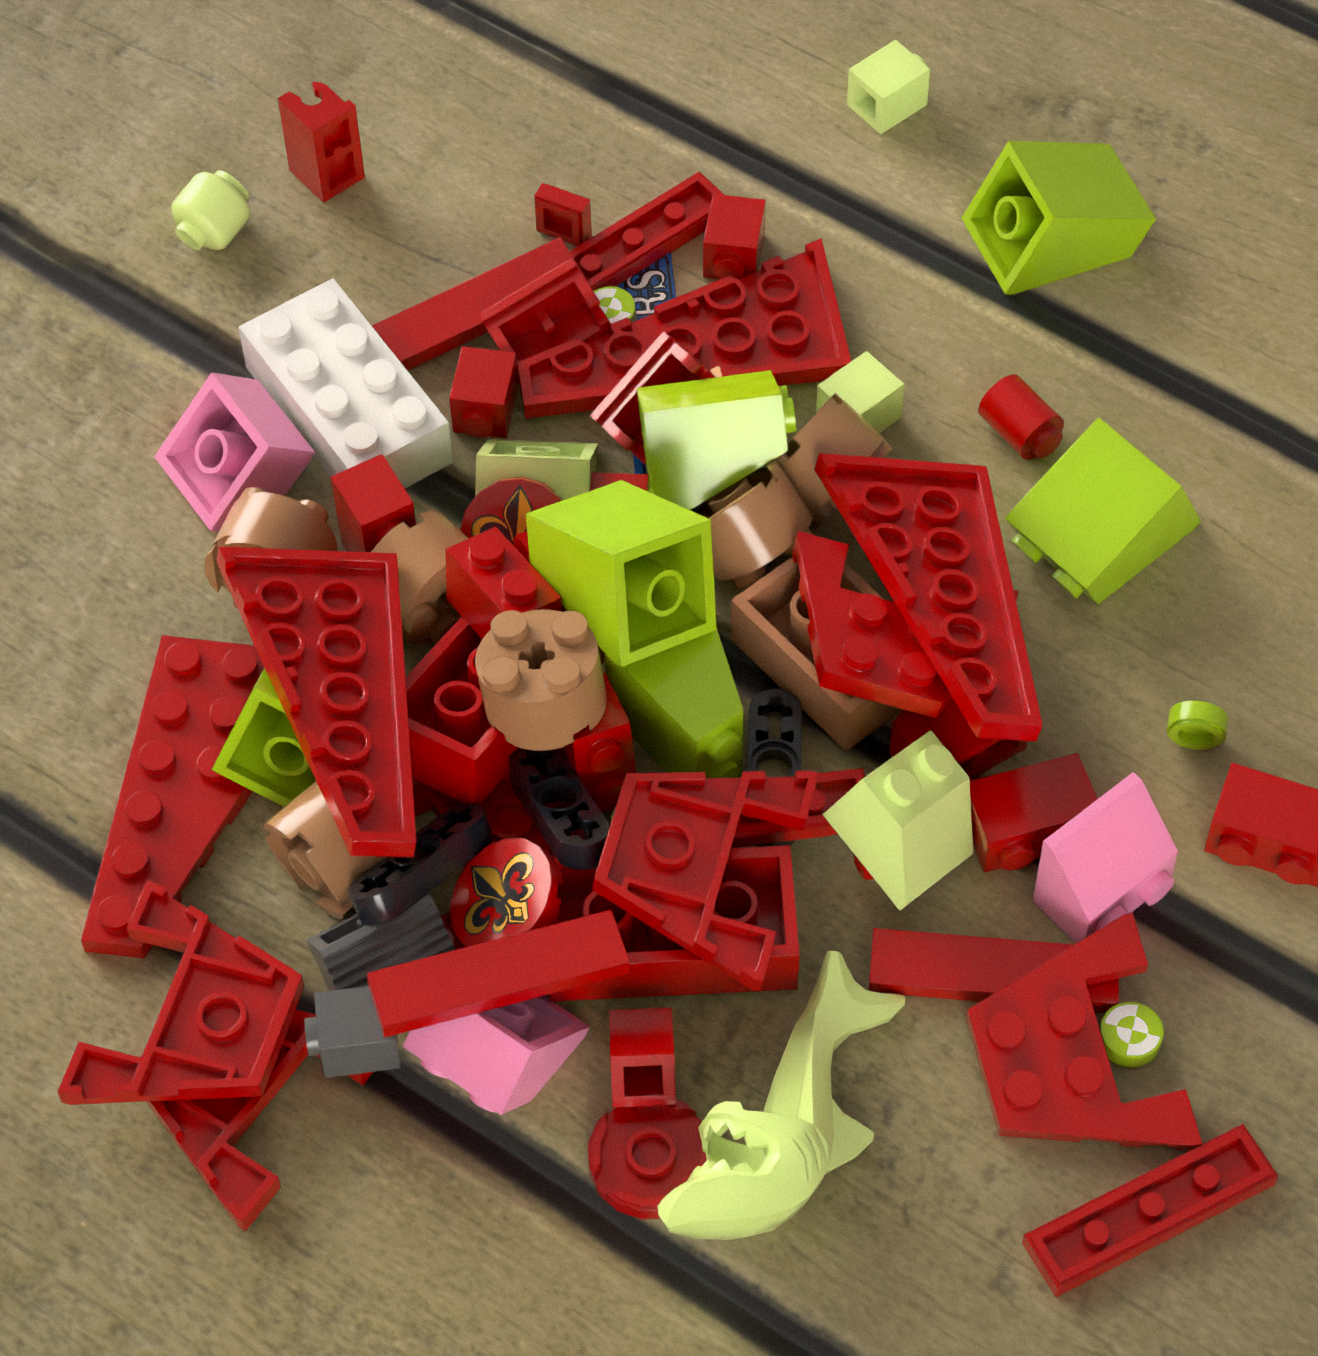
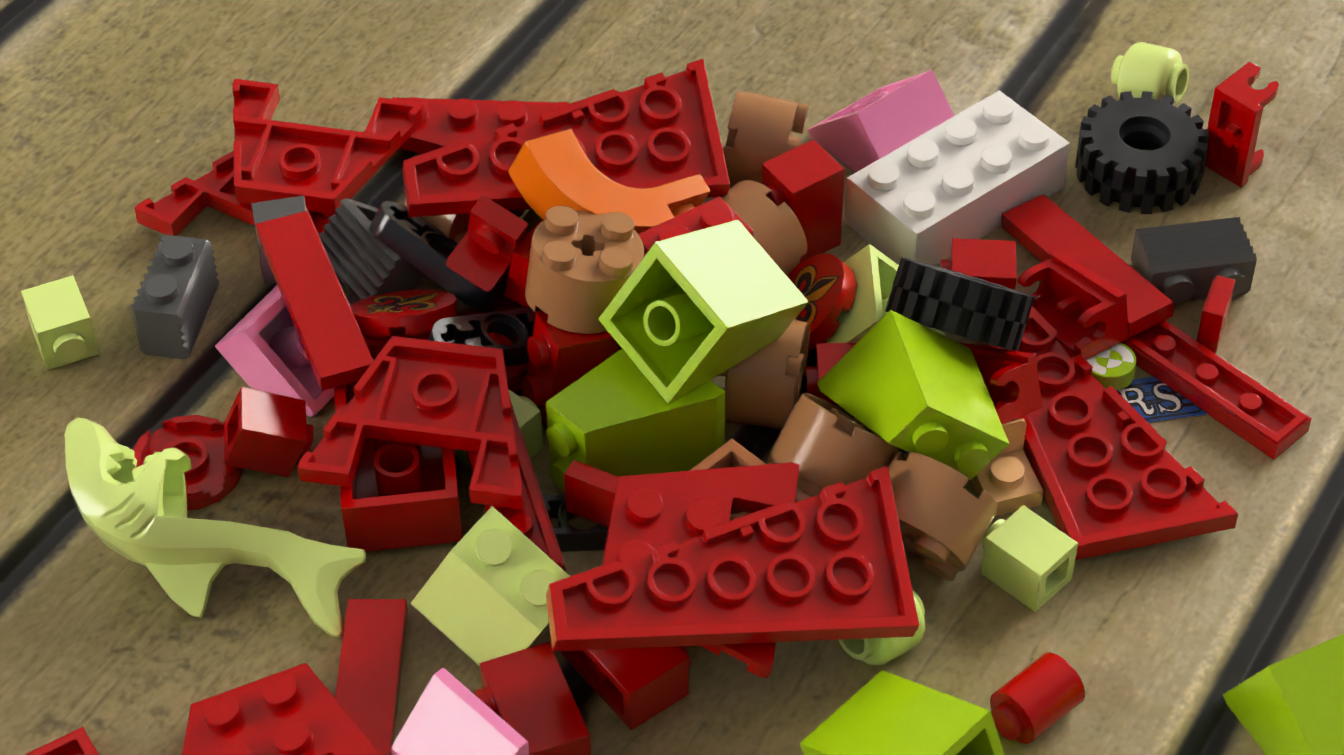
camera: 85 degrees right, 10 degrees down
red brick [703,194,766,279] -> none
none -> yellowish green brick [21,275,99,370]
none -> dark grey brick [130,235,220,359]
none -> red slope [446,194,528,292]
none -> orange arch [508,129,710,234]
none -> red tile [564,460,618,527]
none -> black tyre [885,257,1035,351]
none -> black tyre [1075,91,1209,214]
none -> dark grey brick [1131,217,1257,304]

